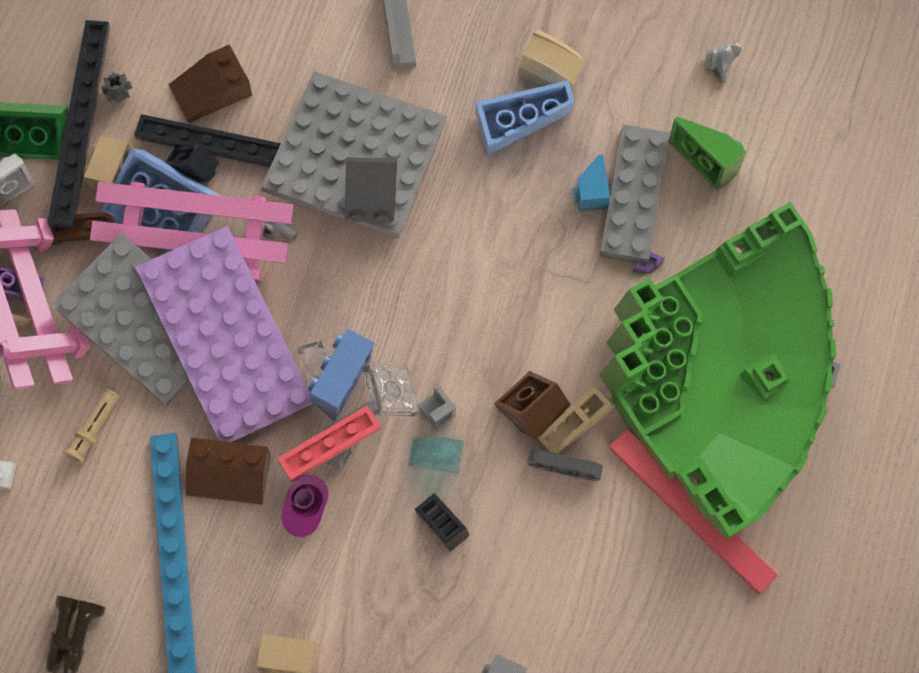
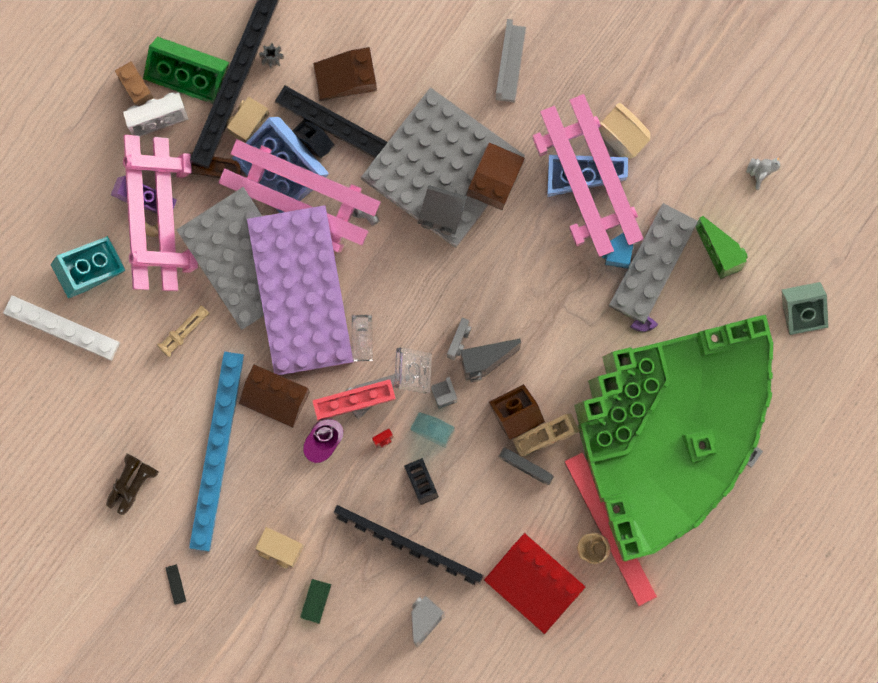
camera: 20 degrees right, 10 degrees up
medium blue slope [308,328,374,421] -> none
none -> black plate [334,505,484,585]
none -> red plate [372,428,394,448]
none -> light grey plate [447,318,472,360]
none -> dark grey slope [461,338,521,382]
none -> reddish brown slope [466,142,525,210]
none -> red slope [484,533,586,635]
none -> bright pink fence [532,94,644,257]
none -> tan hair [577,533,610,564]
none -> sand green slope [781,282,828,335]

